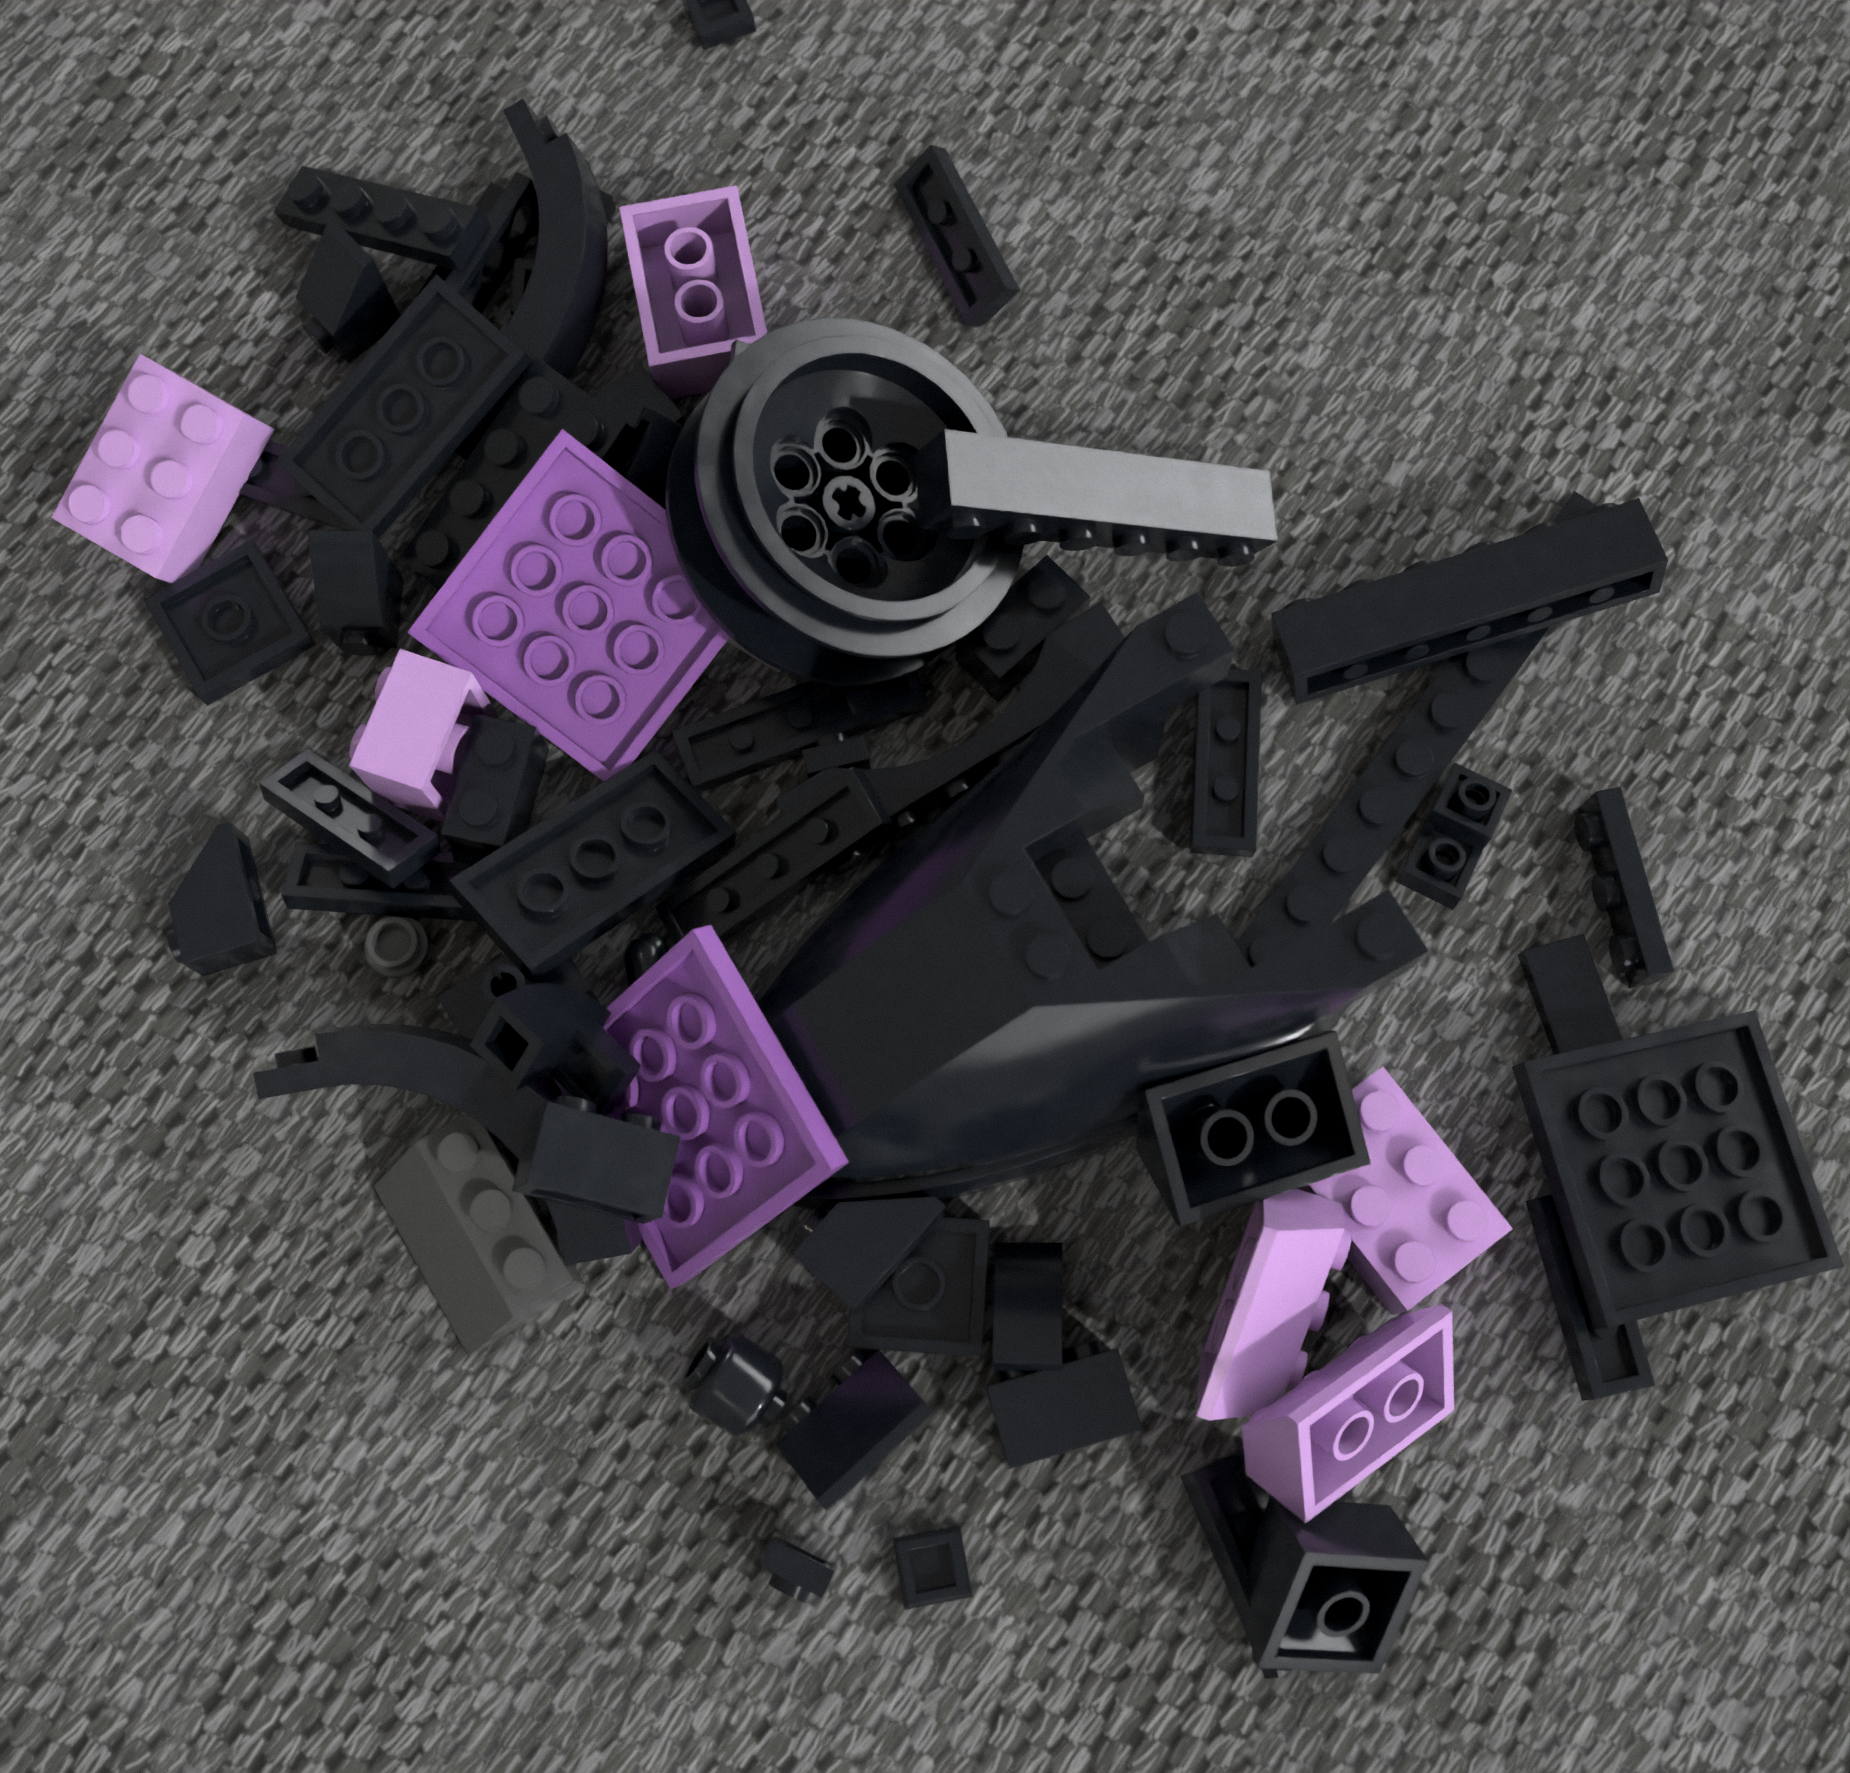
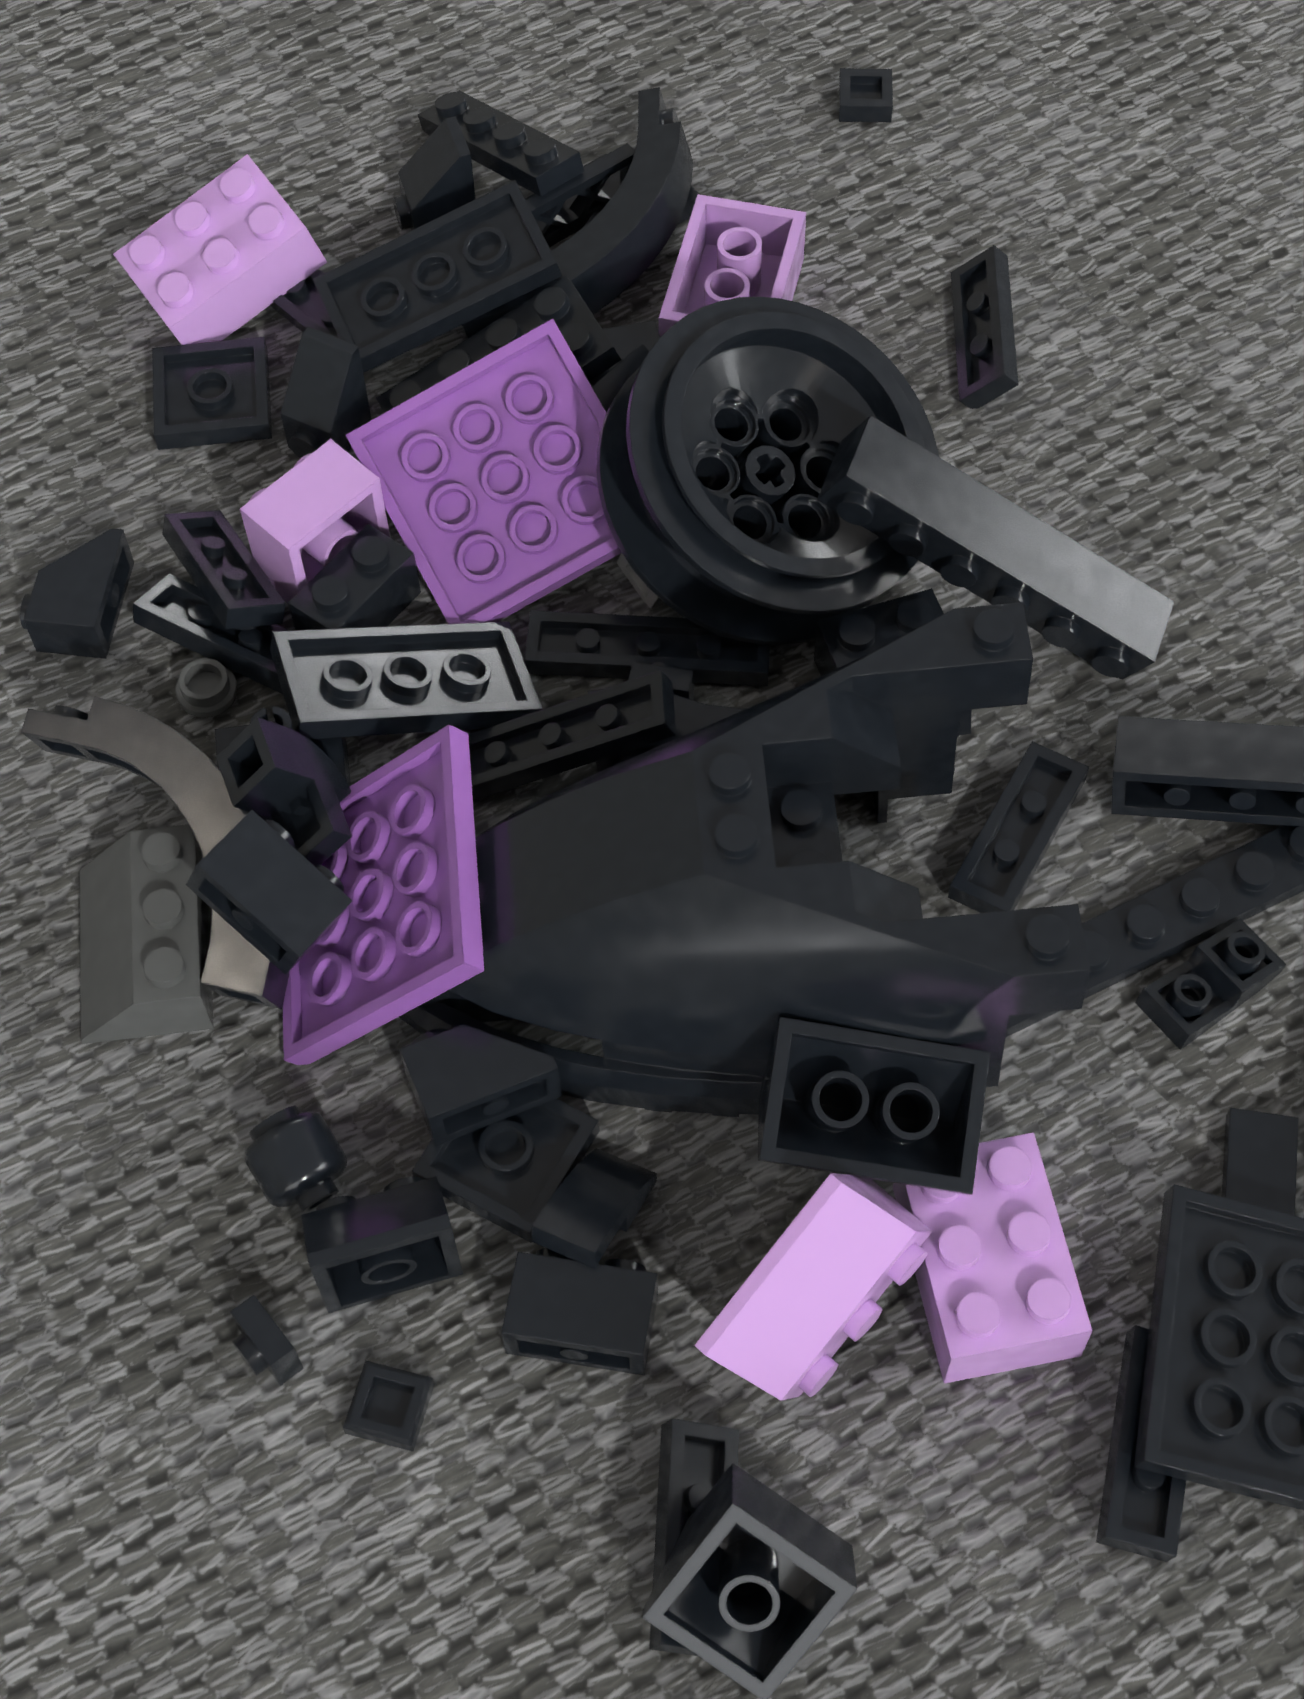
camera: 25 degrees right, 15 degrees down
lavender slope [1241,1304,1454,1523] -> none

